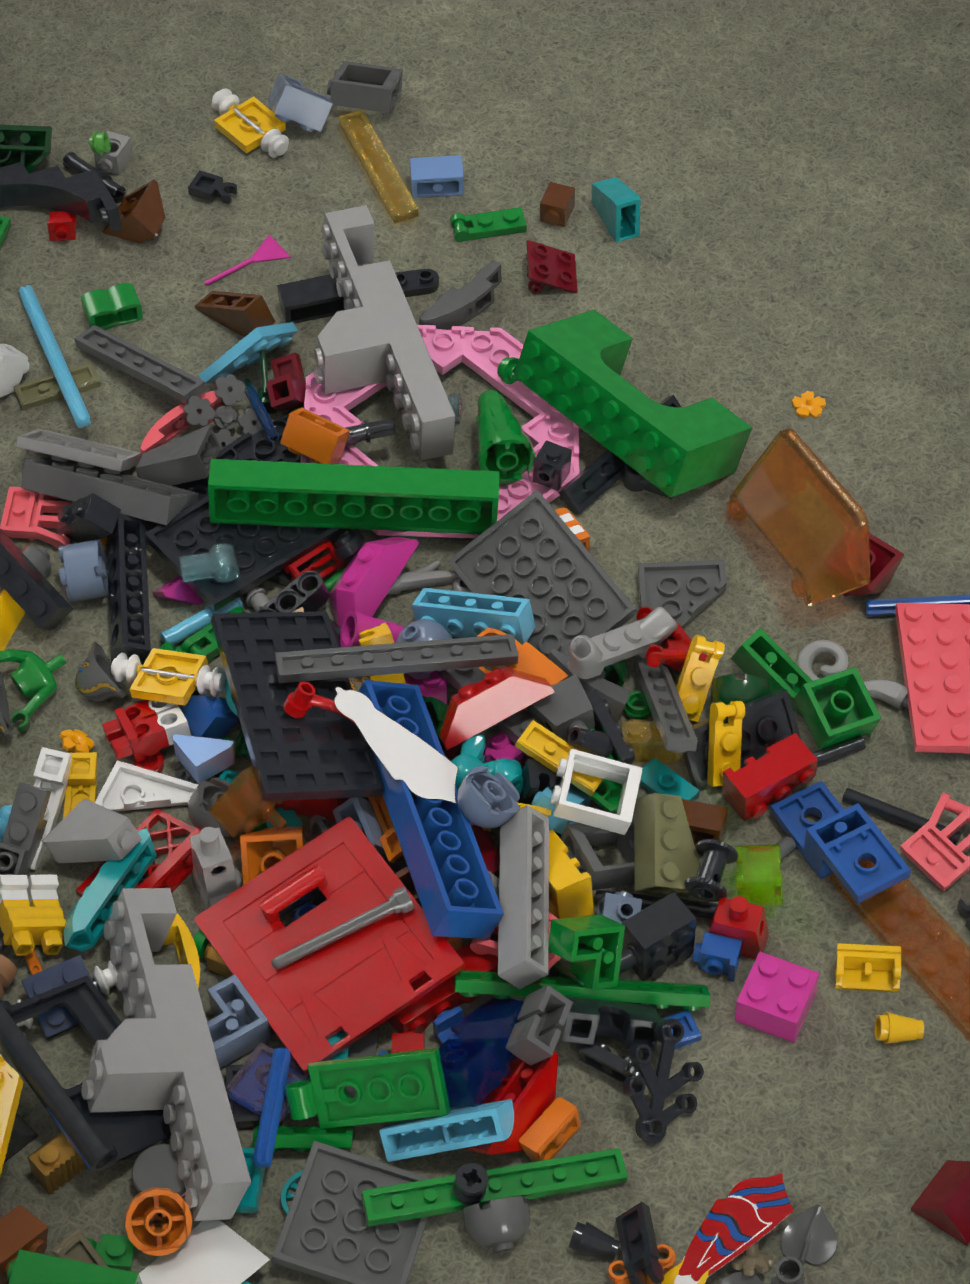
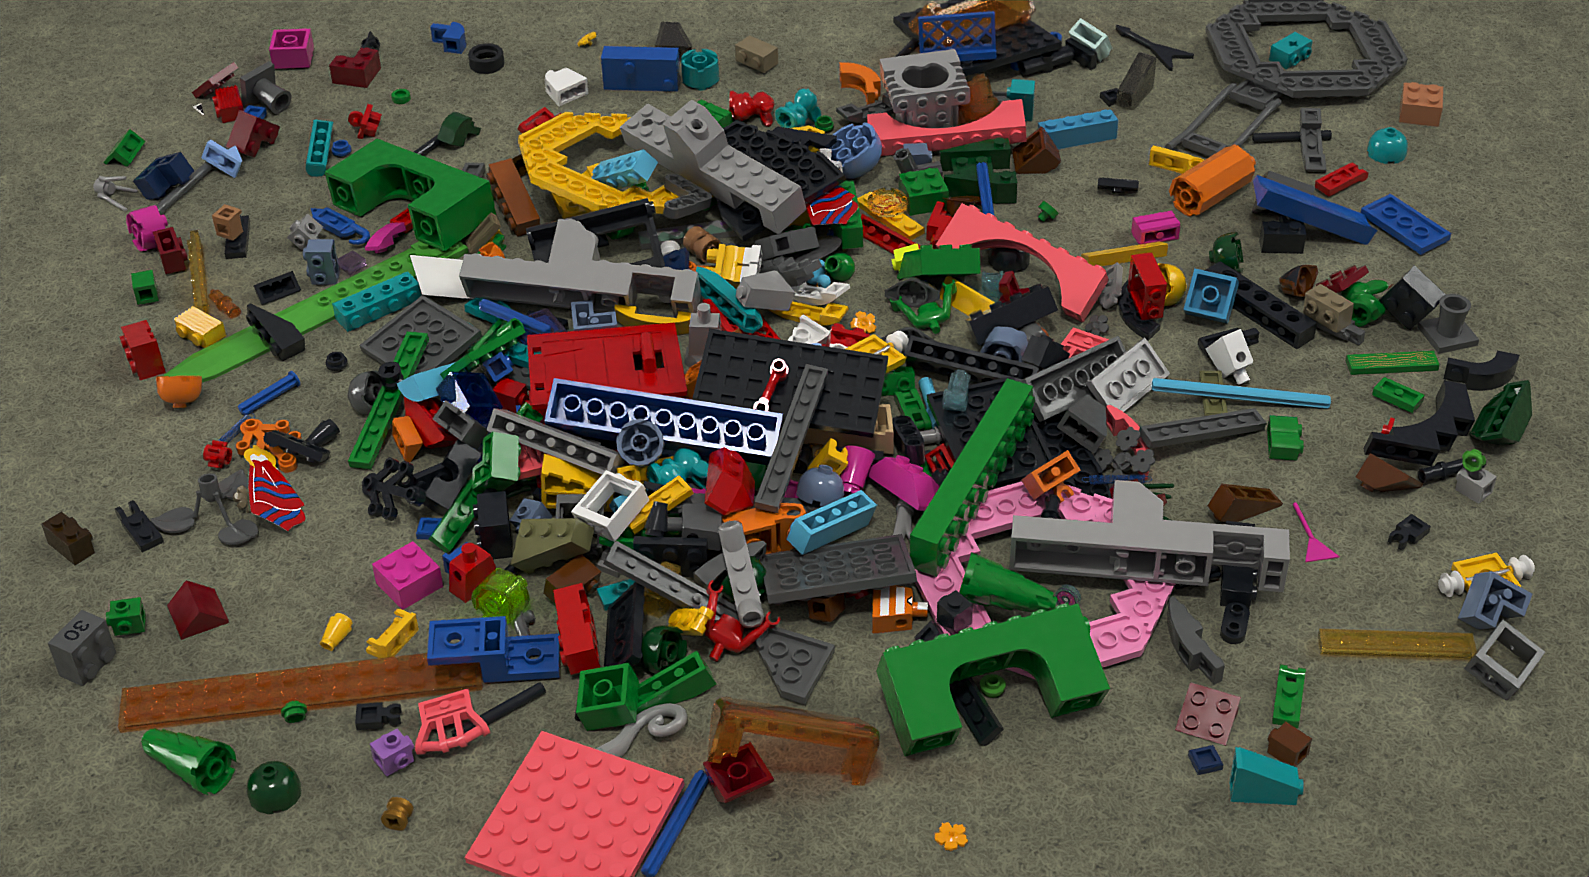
camera: 115 degrees right, 10 degrees down
medium azure plate [198,322,298,384] -> none
dark grey piece [271,886,415,969] -> none
white sticker [335,687,458,803] -> none
medium blue brick [410,155,464,198] -> none
black hose [684,839,738,902] -> none
yellow plate [707,701,745,787] -> none
none -> dark blue tile [1188,745,1223,775]

